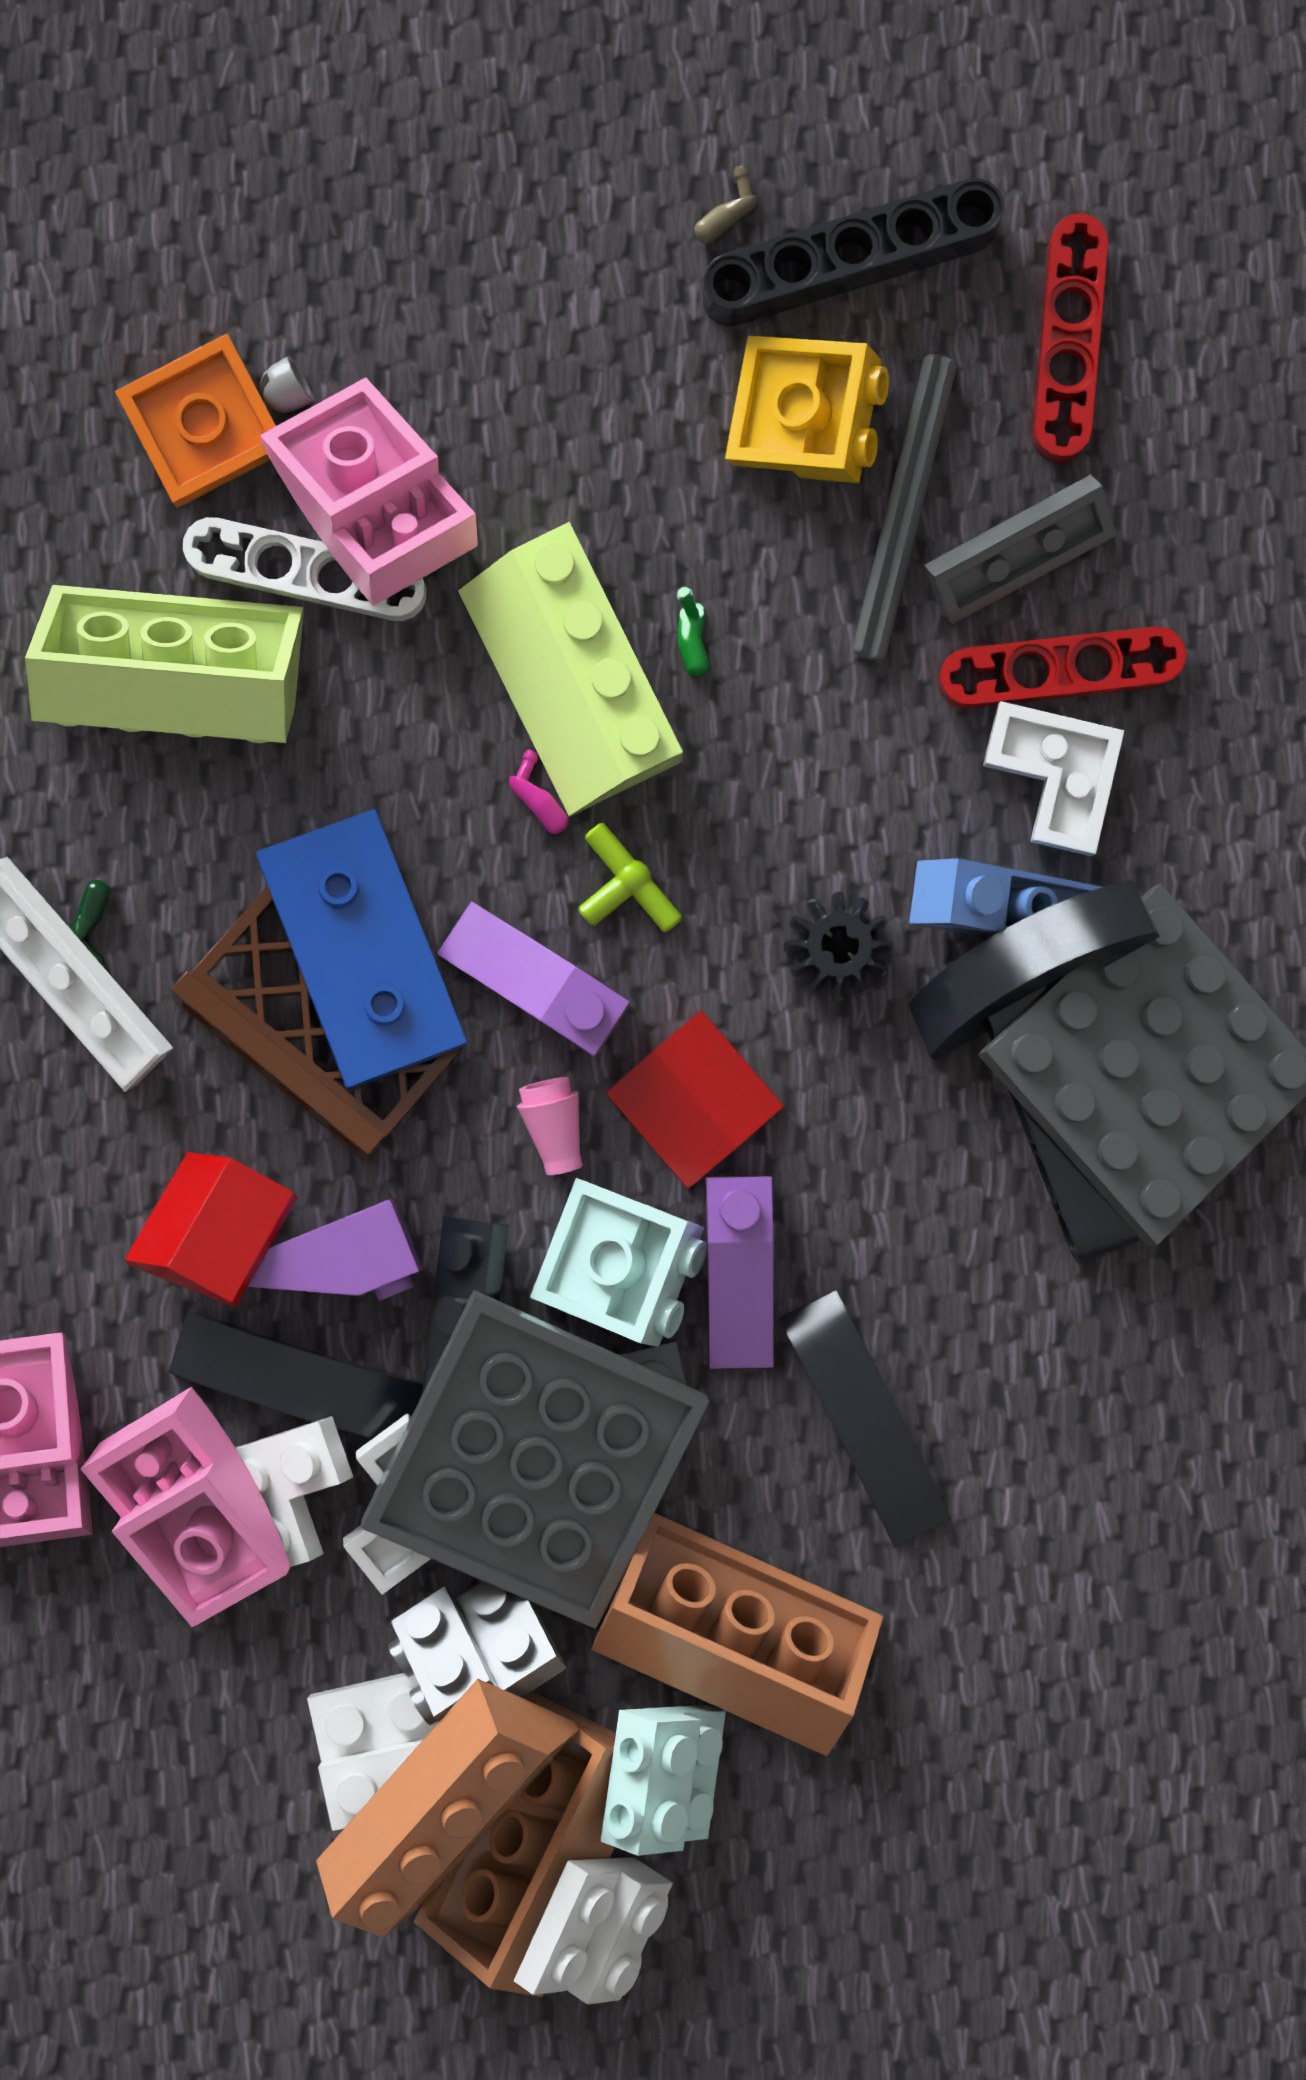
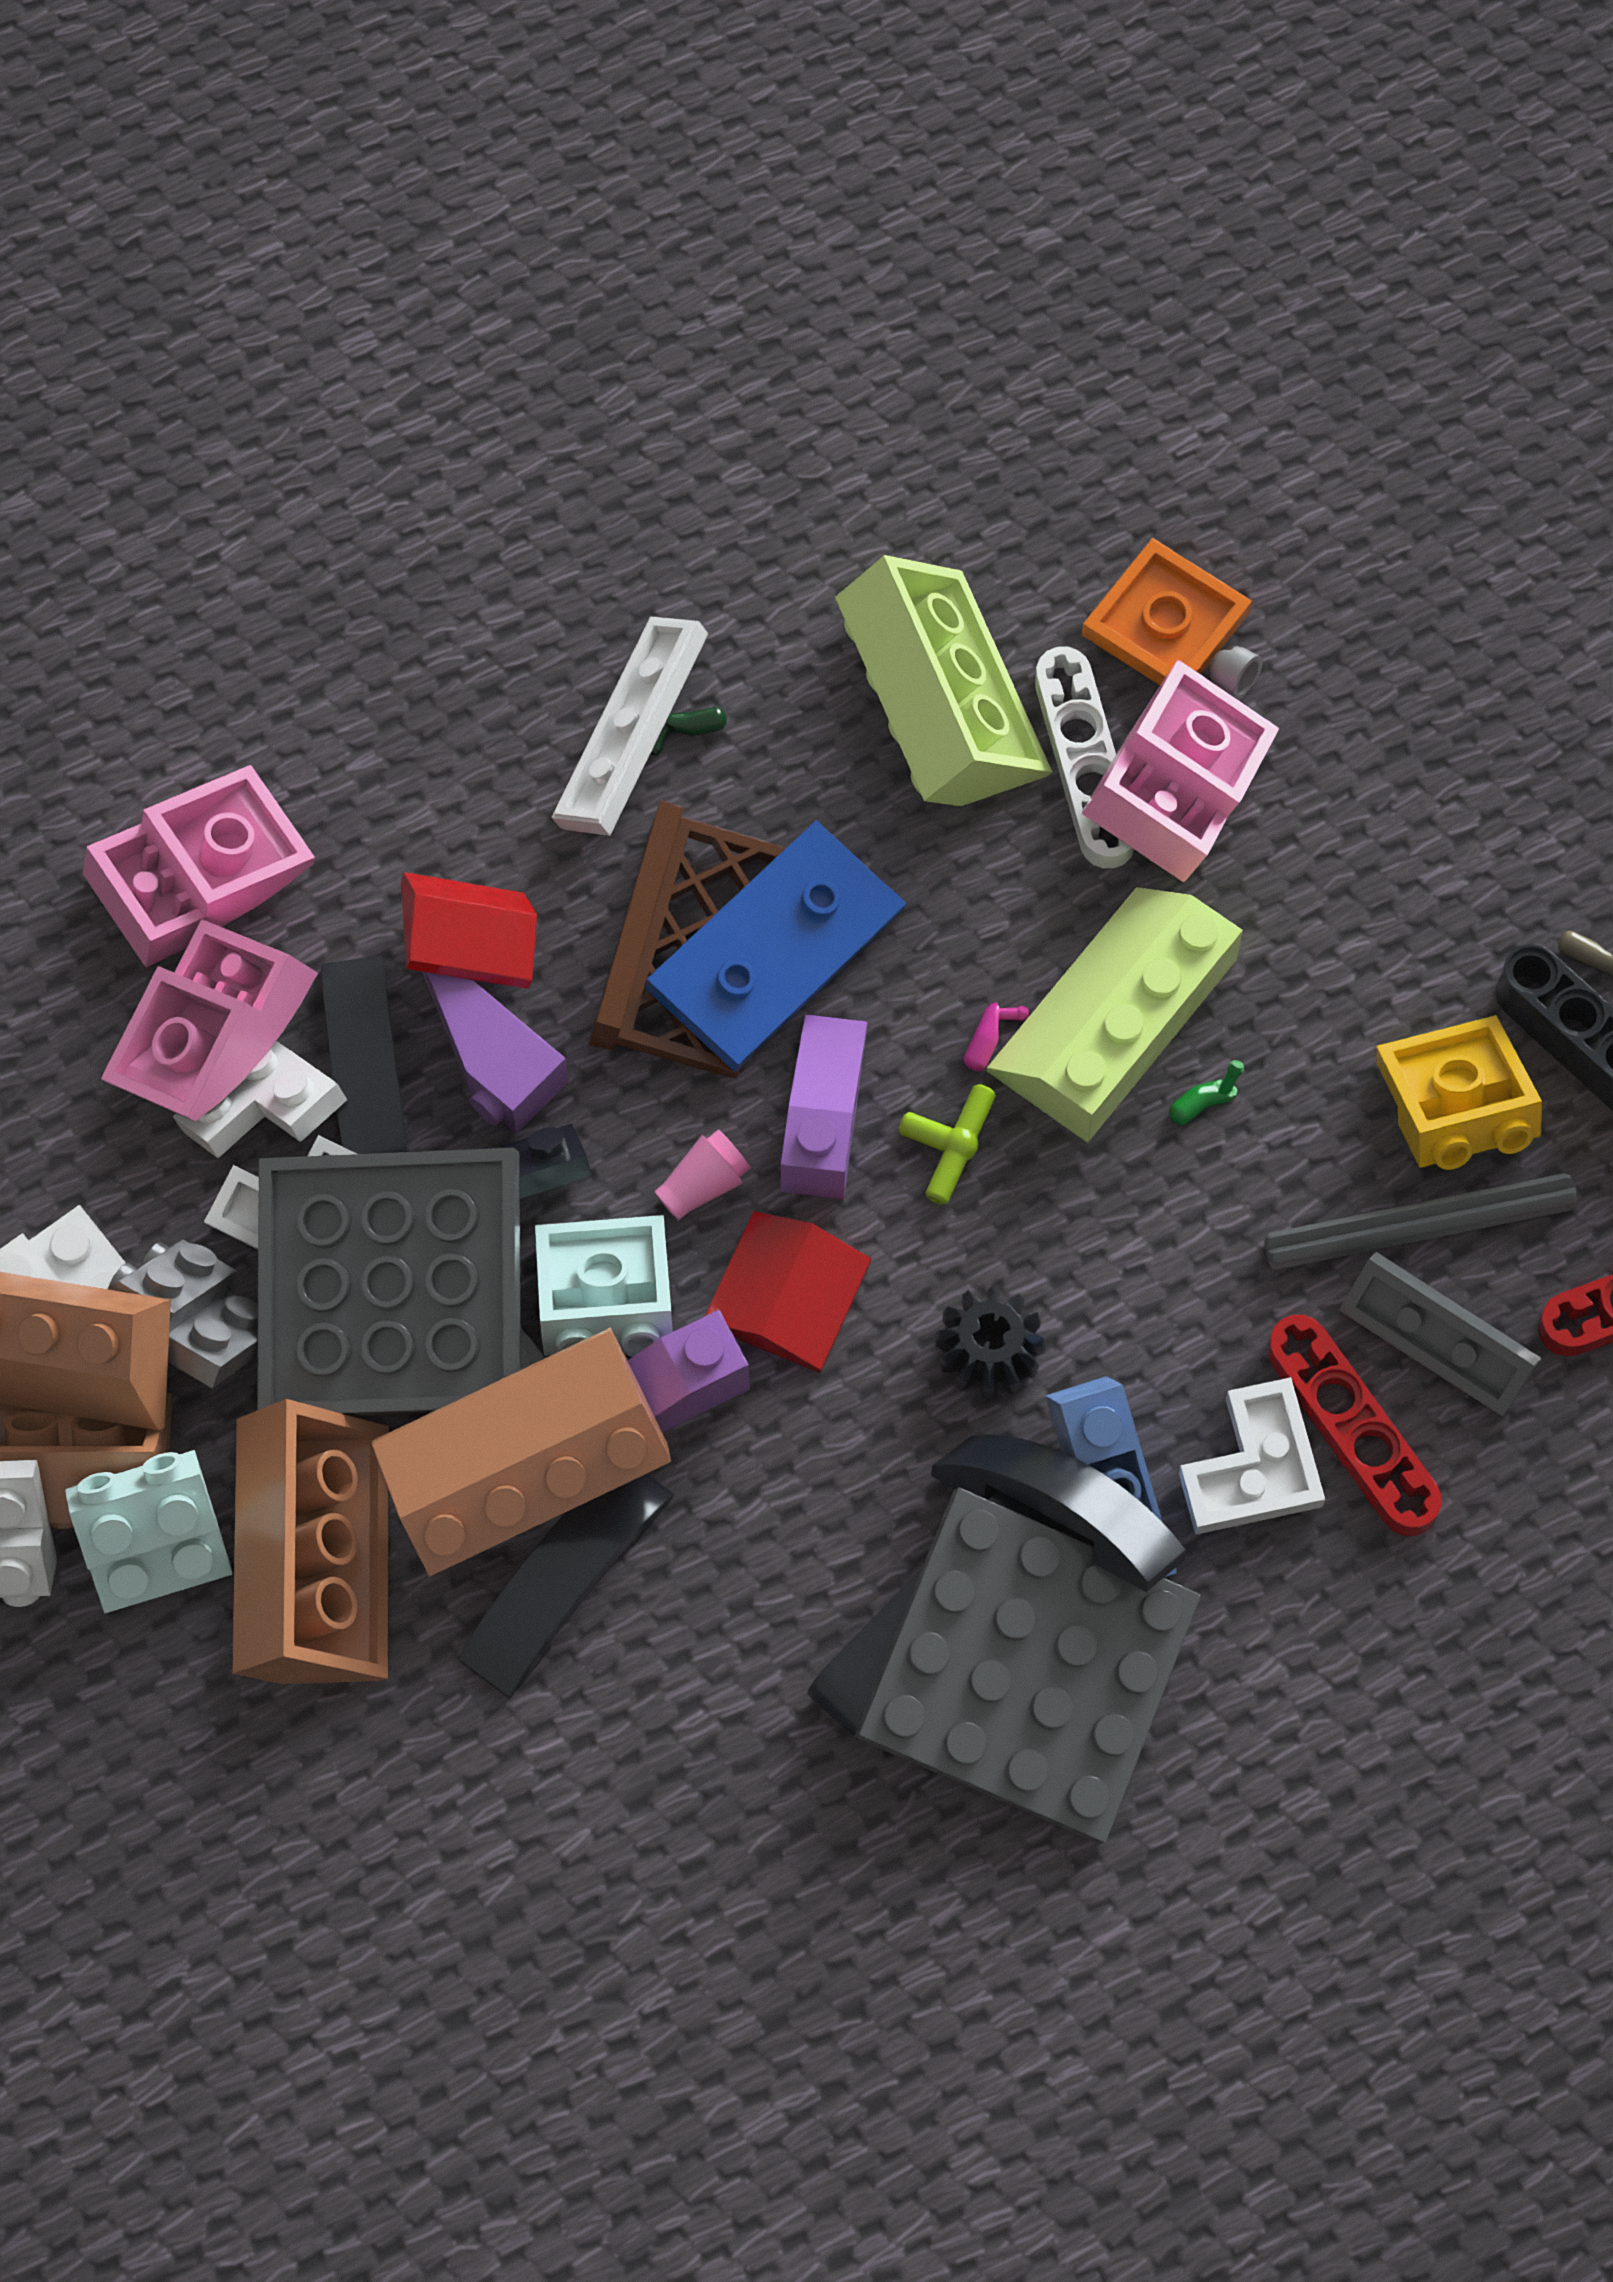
camera: 65 degrees right, 20 degrees down
none -> nougat slope [372,1327,671,1577]

